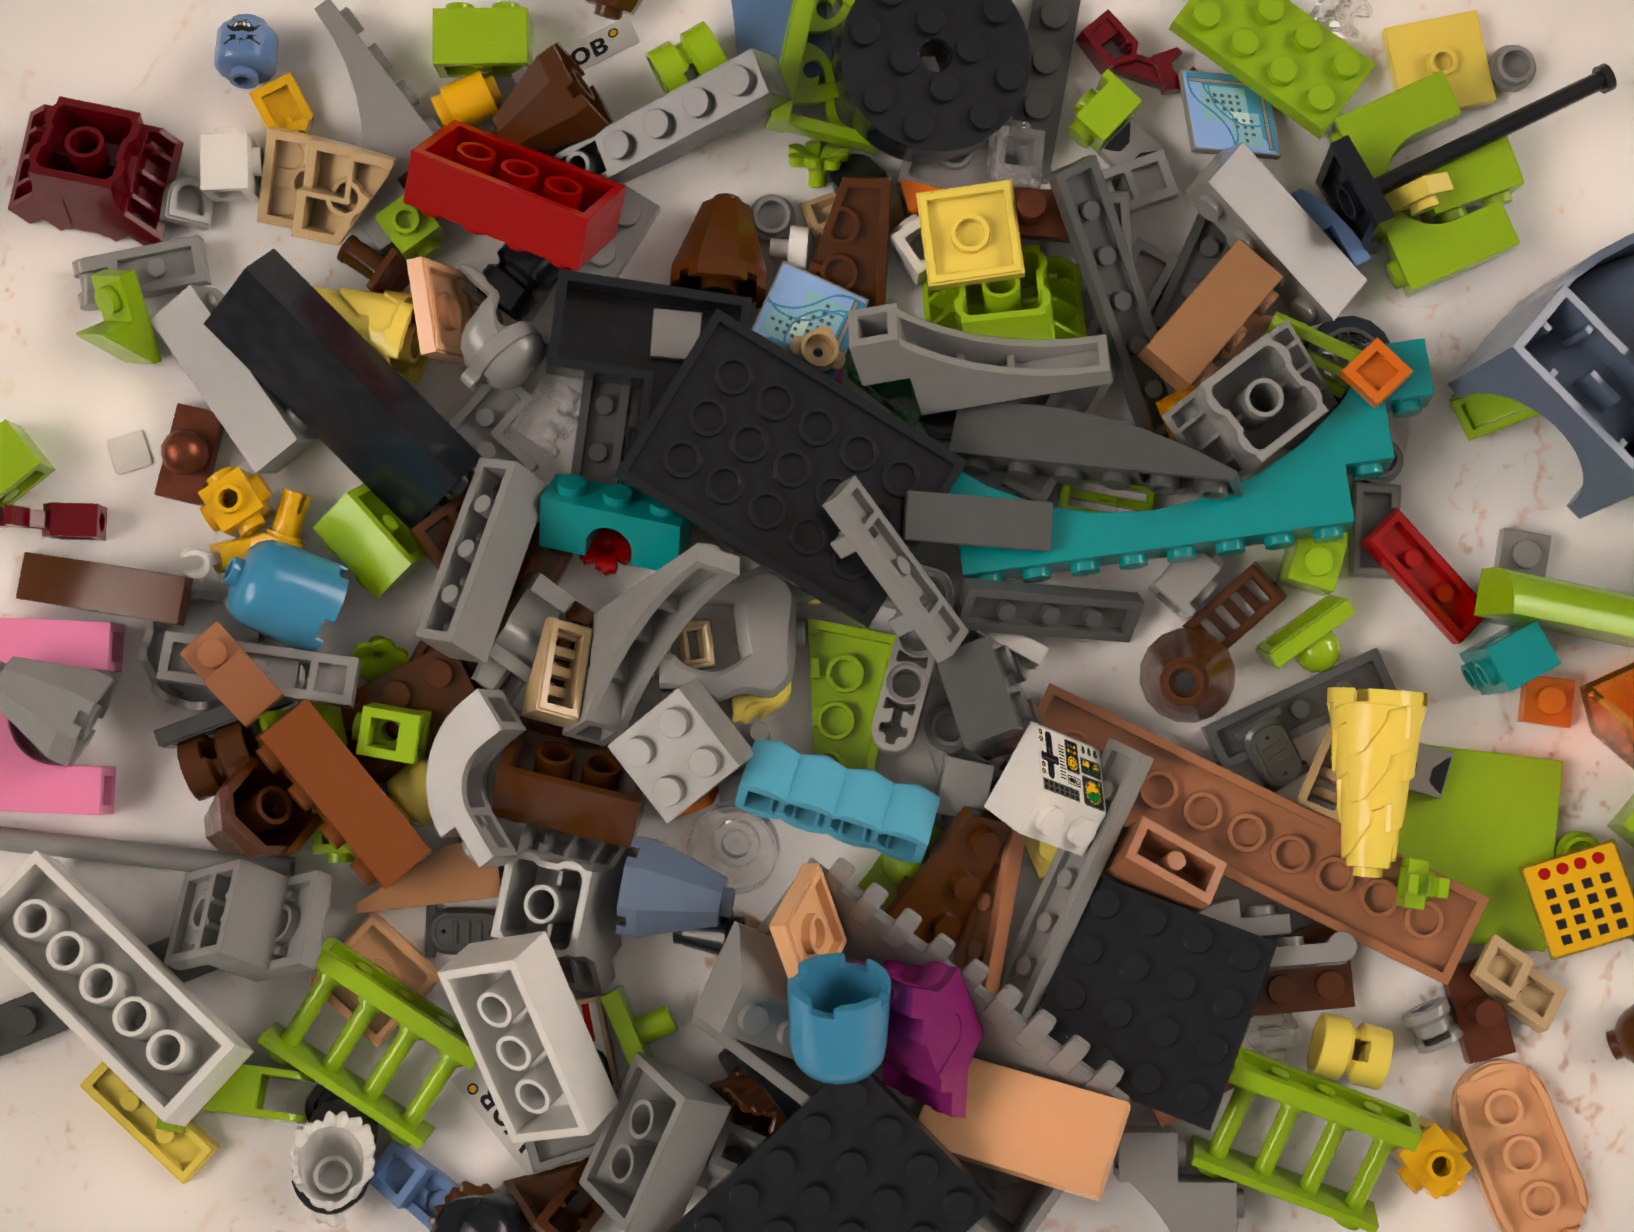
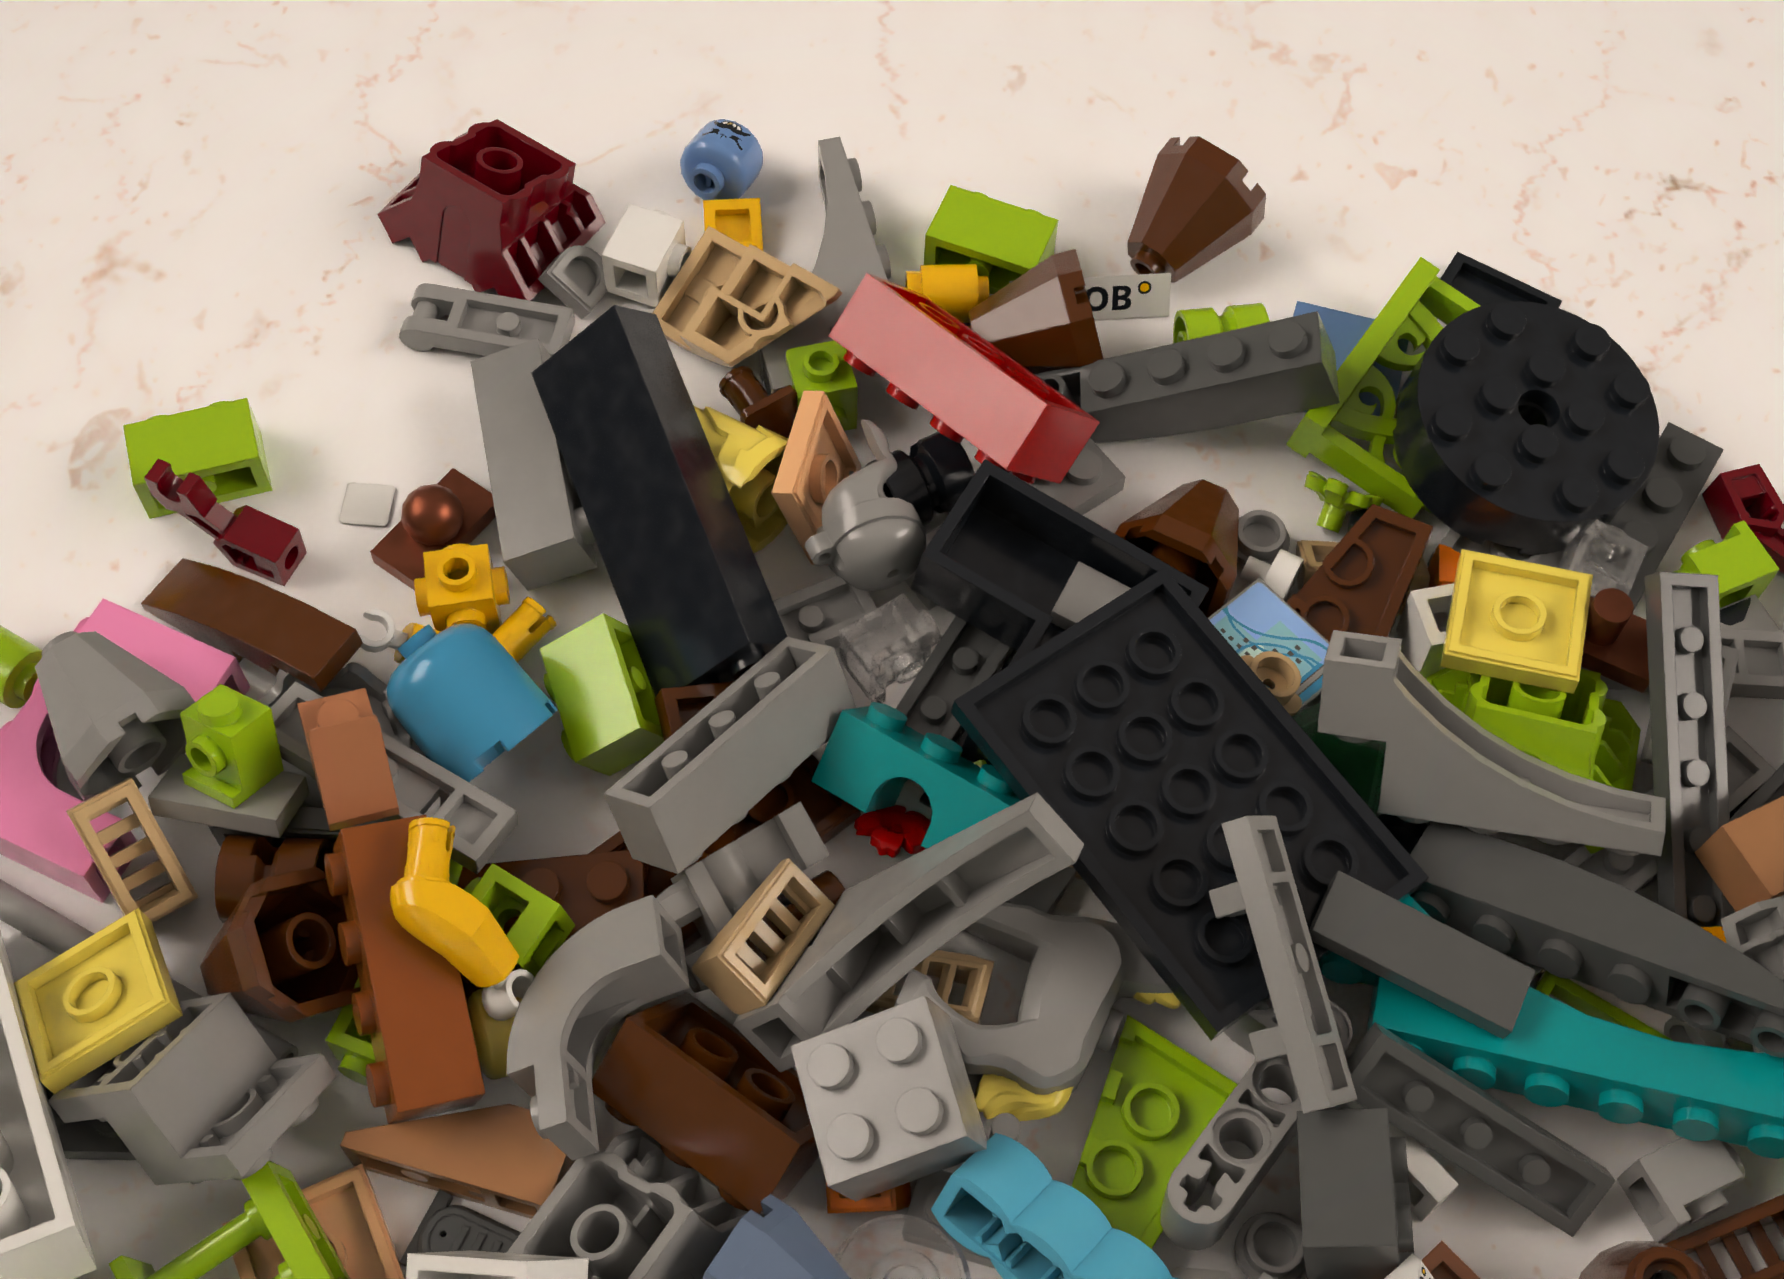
camera: 20 degrees right, 25 degrees down
lime slope [76,269,162,364] -> none
lime plant [353,635,409,683] -> none
none -> light yellow plate [14,908,183,1094]
none -> tan slope [66,777,199,923]
none -> light grey tile [148,754,309,838]
none -> lime brick [180,684,284,809]
none -> yellow arm [390,817,534,1021]

